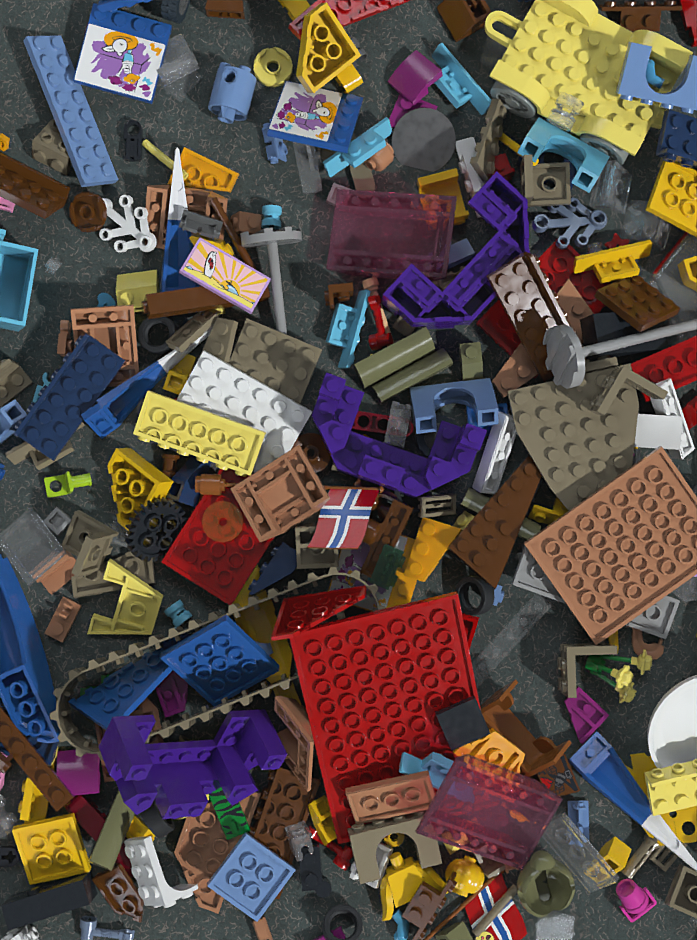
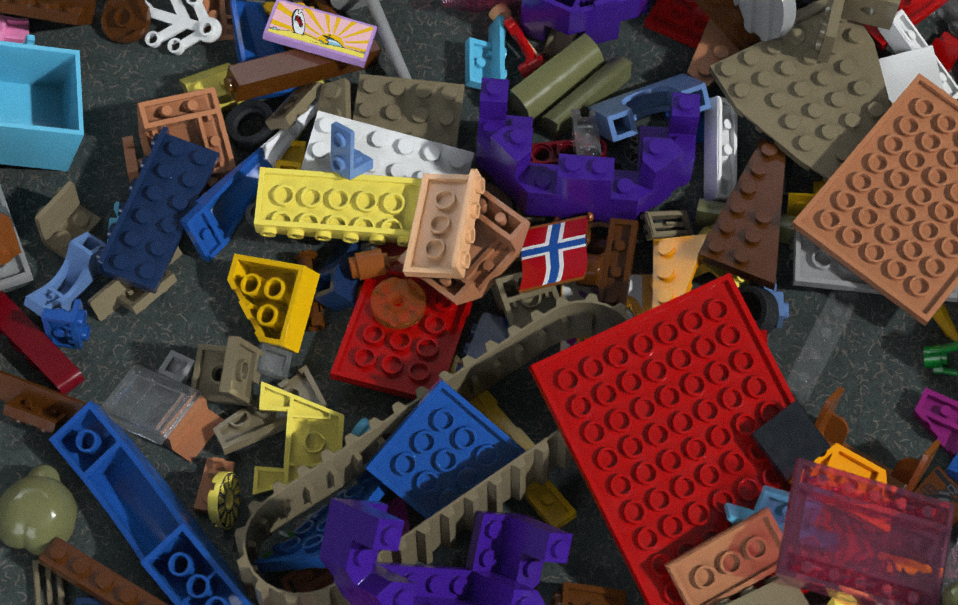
camera: 20 degrees left, 25 degrees down
clear plate [44,257,63,275] -> none
lime bracket [44,471,92,498] -> none
black gear [124,497,187,562] -> none
red slope [271,585,367,641] -> none
nougat slope [274,696,314,792] -> none
reddish brown bracket [324,282,353,311] -> none
clear green bracket [370,544,406,590] -> none
olive slope [458,342,483,381] -> none
dark tan bracket [557,643,617,698] -> none
none -> light yellow tile [207,471,241,529]
none -> medium blue bracket [330,121,373,180]
none -> light nougat bracket [403,169,485,279]

